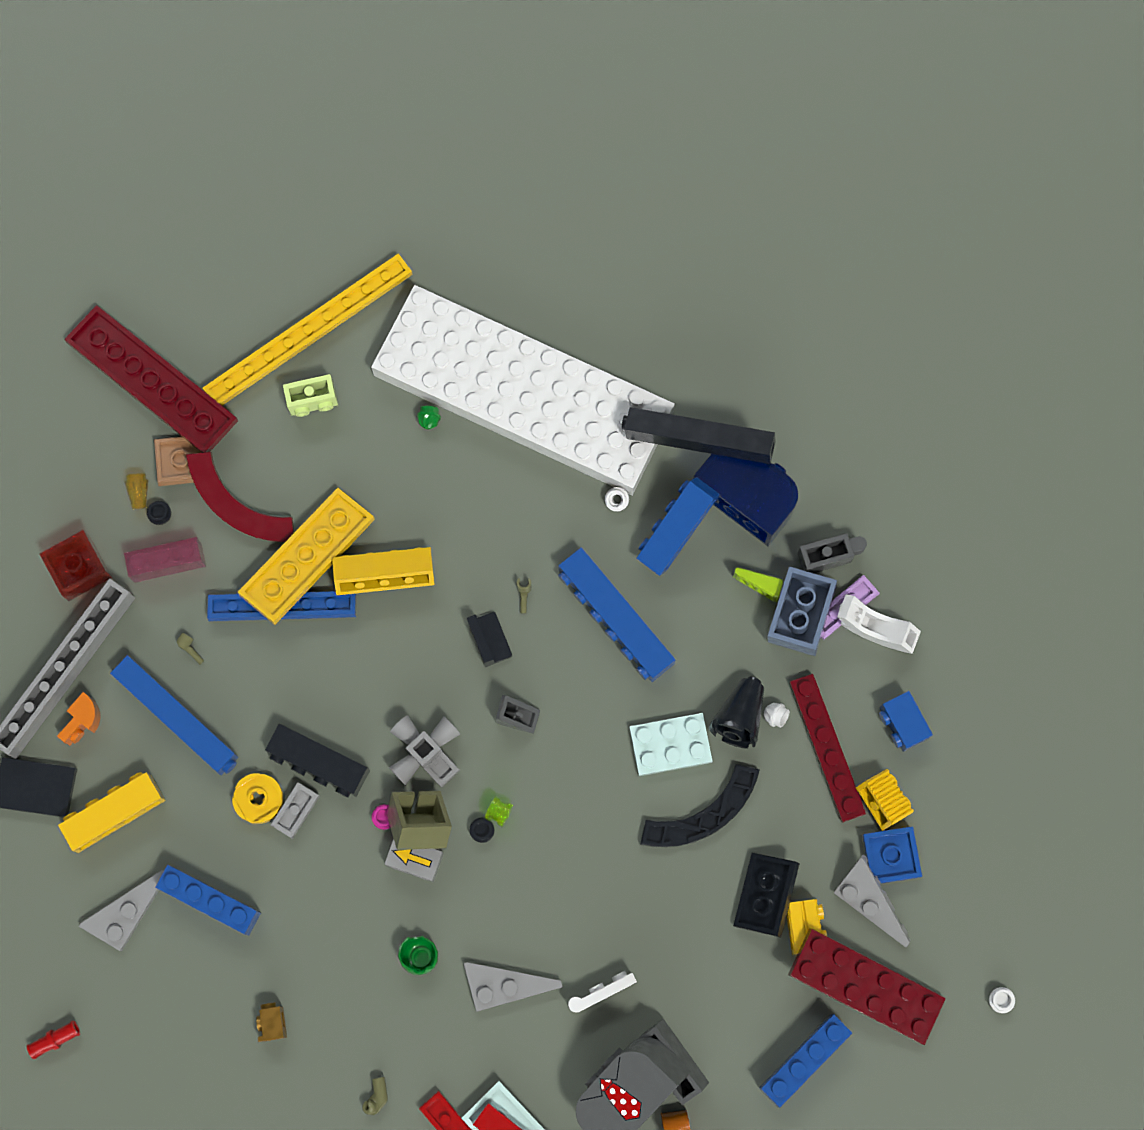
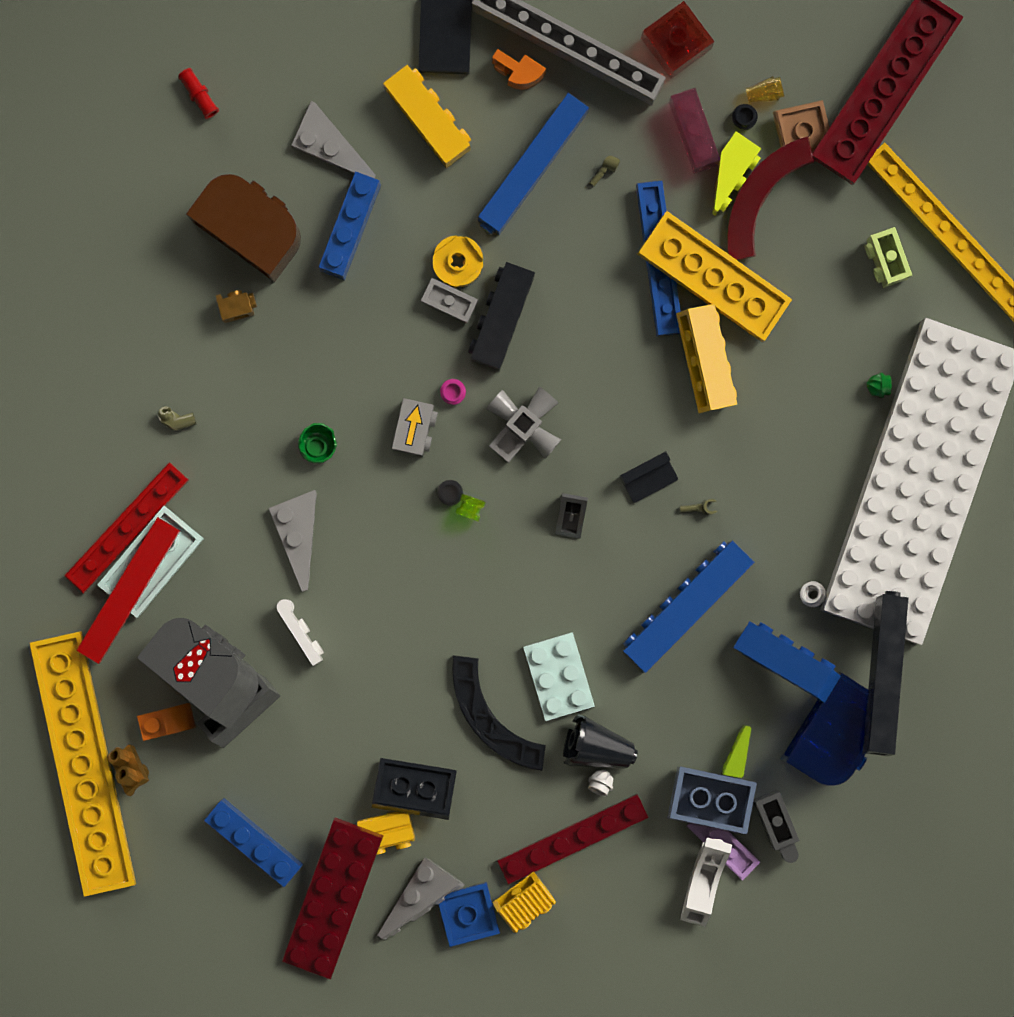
camera: 80 degrees right, 10 degrees up
olive piece [387,791,452,850] -> none
blue brick [879,691,933,752] -> none
none -> reddish brown brick [186,174,301,282]
none -> neon yellow slope [712,131,761,215]

